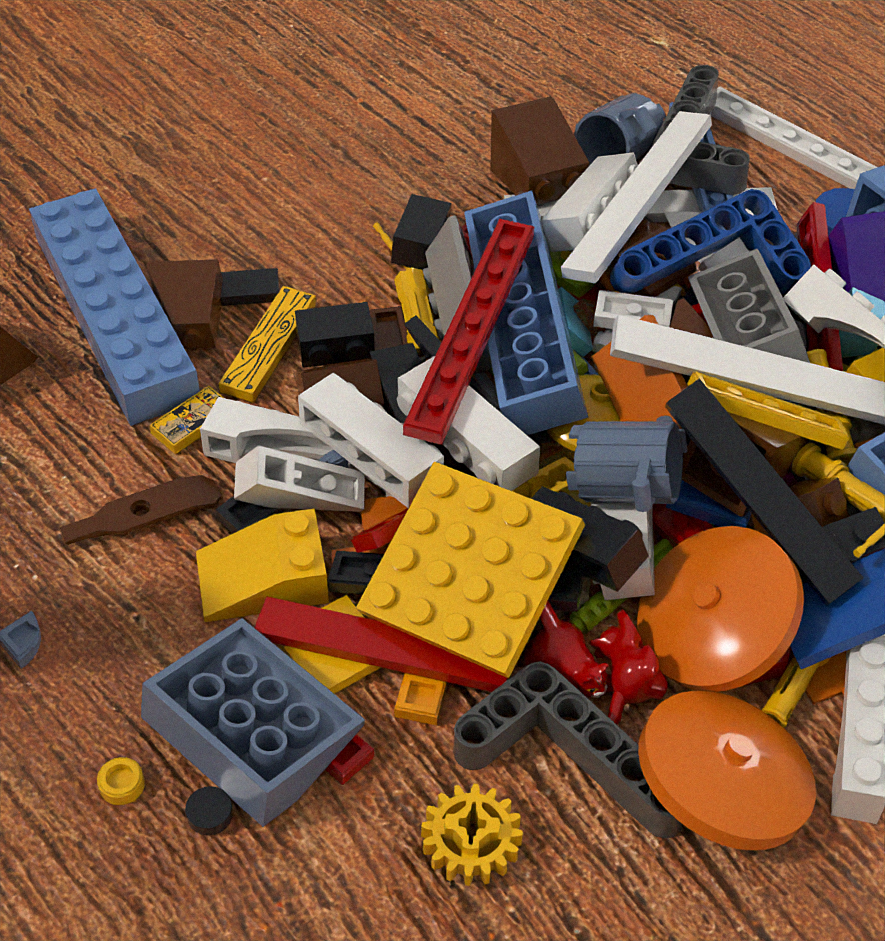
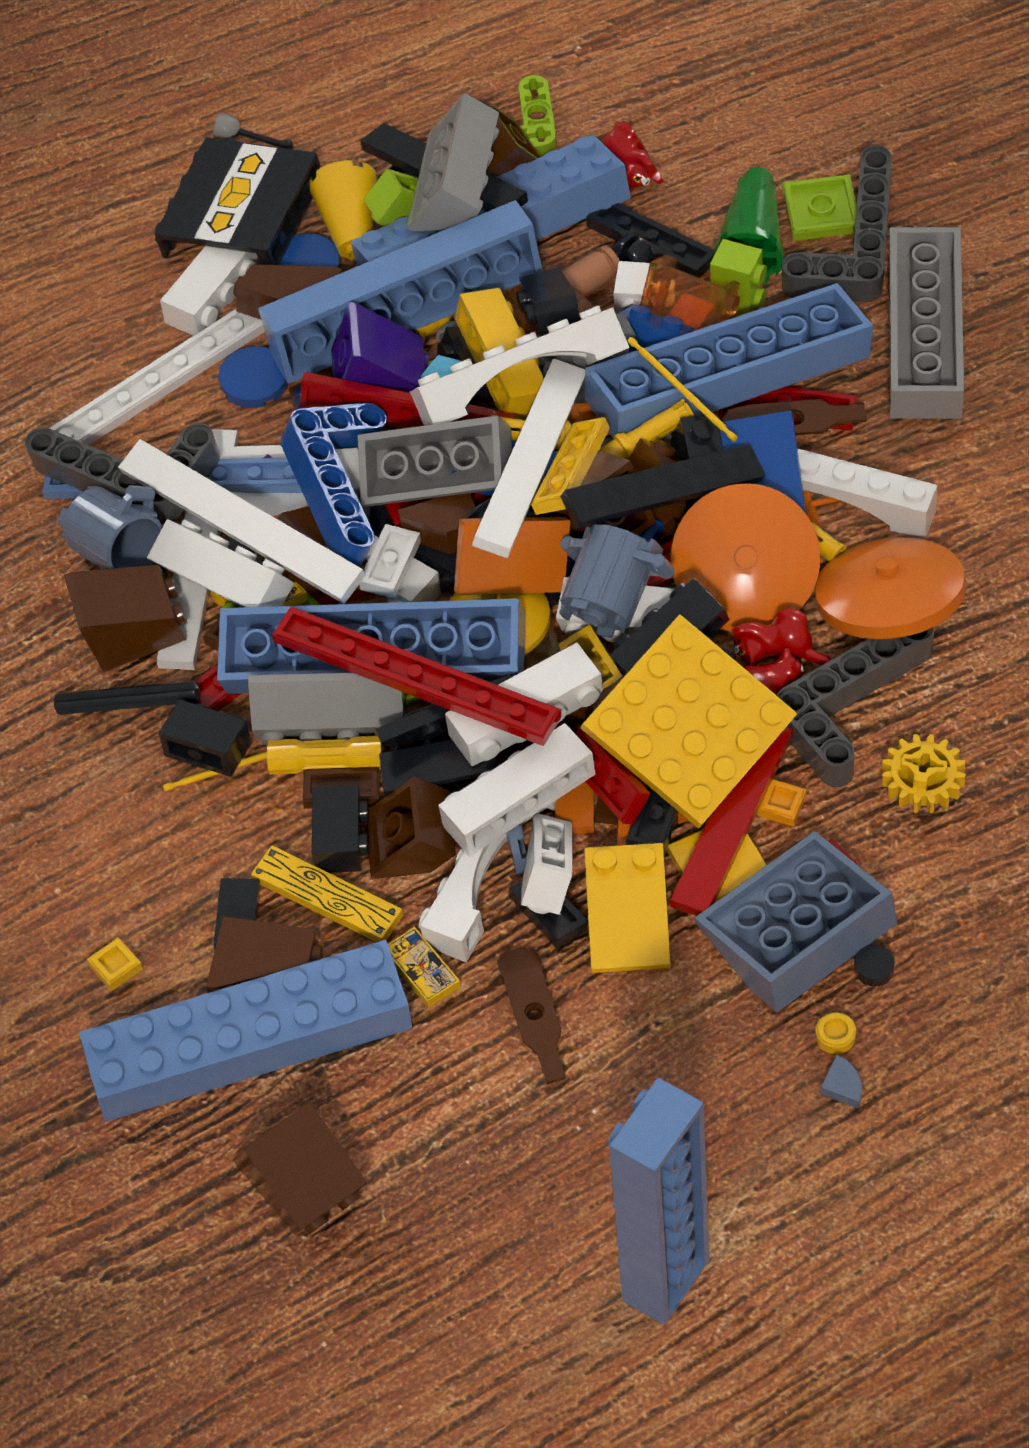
camera: 75 degrees left, 5 degrees up
none -> black axle [54,681,200,715]
none -> yellow tile [87,937,143,992]
none -> sand blue tile [821,1055,862,1109]

